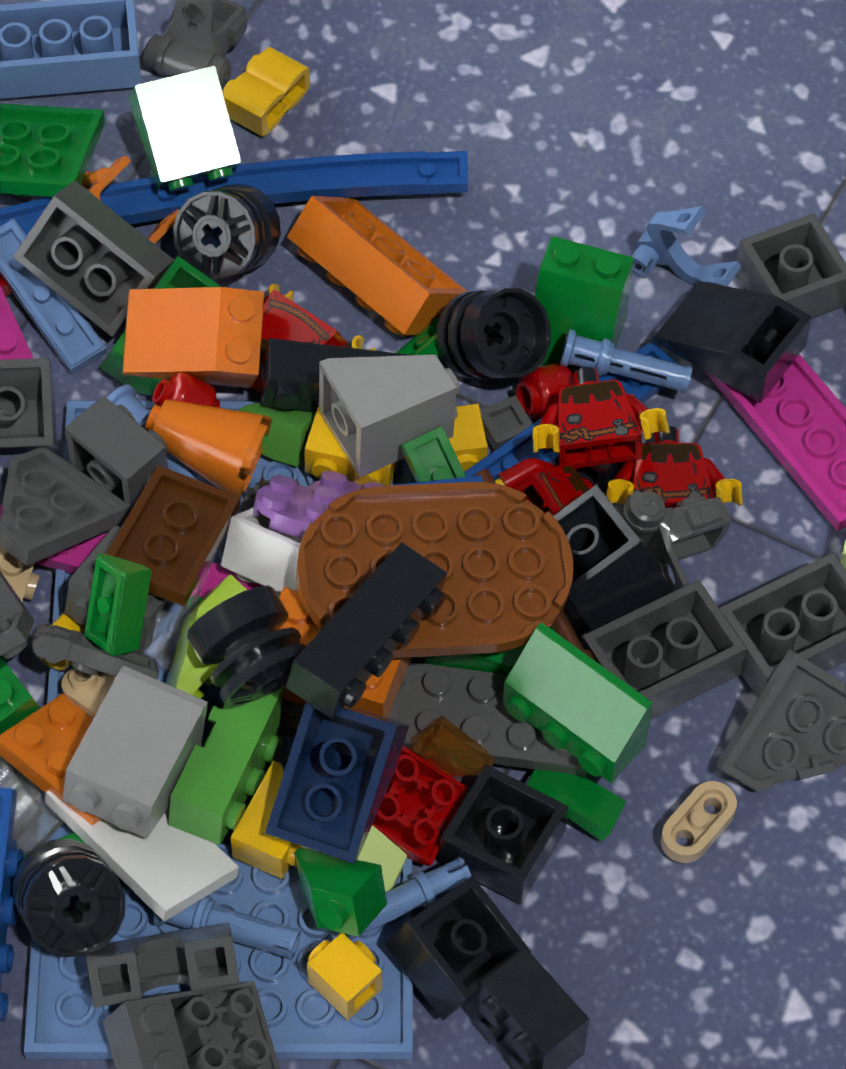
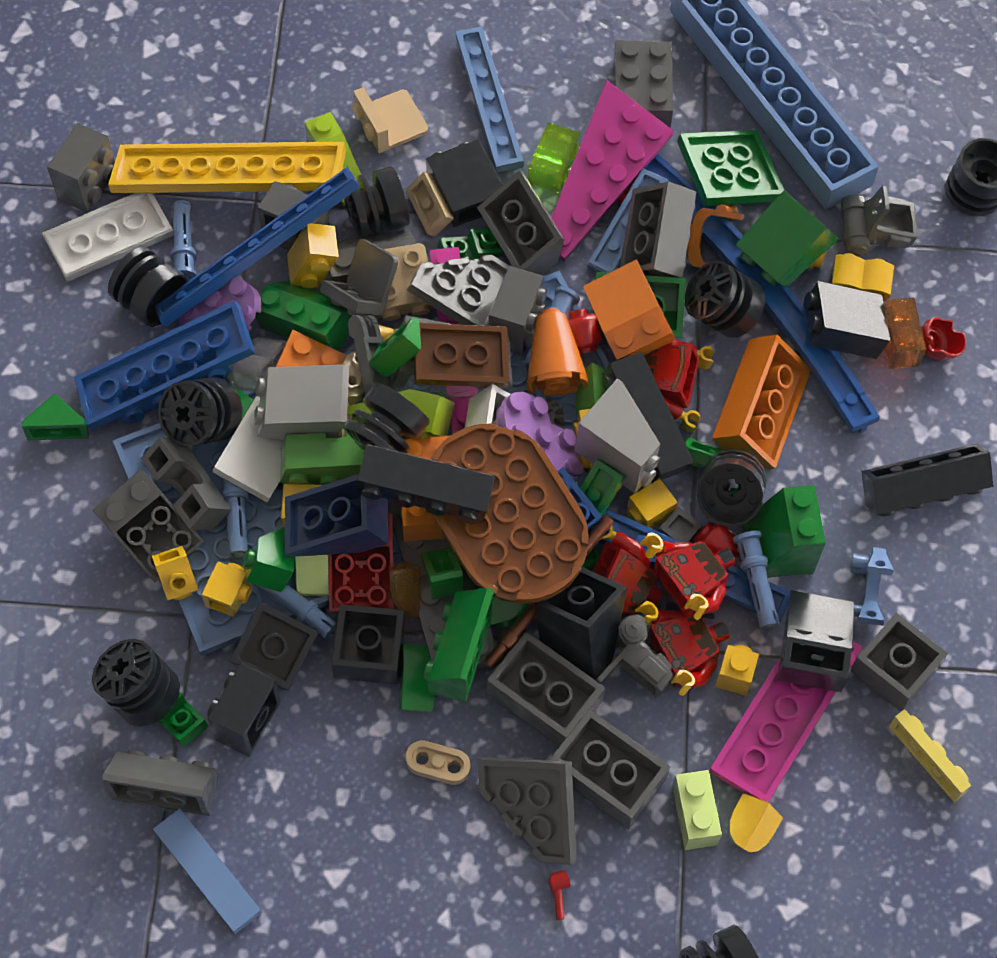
camera: 65 degrees right, 5 degrees up
none -> yellow brick [152,546,198,601]
none -> green slope [421,547,463,600]
none -> yellow brick [715,645,759,696]
none -> brick [803,281,890,359]
none -> black brick [861,443,994,516]
none -> clear orange brick [884,297,926,369]
none -> red hair [918,317,966,362]

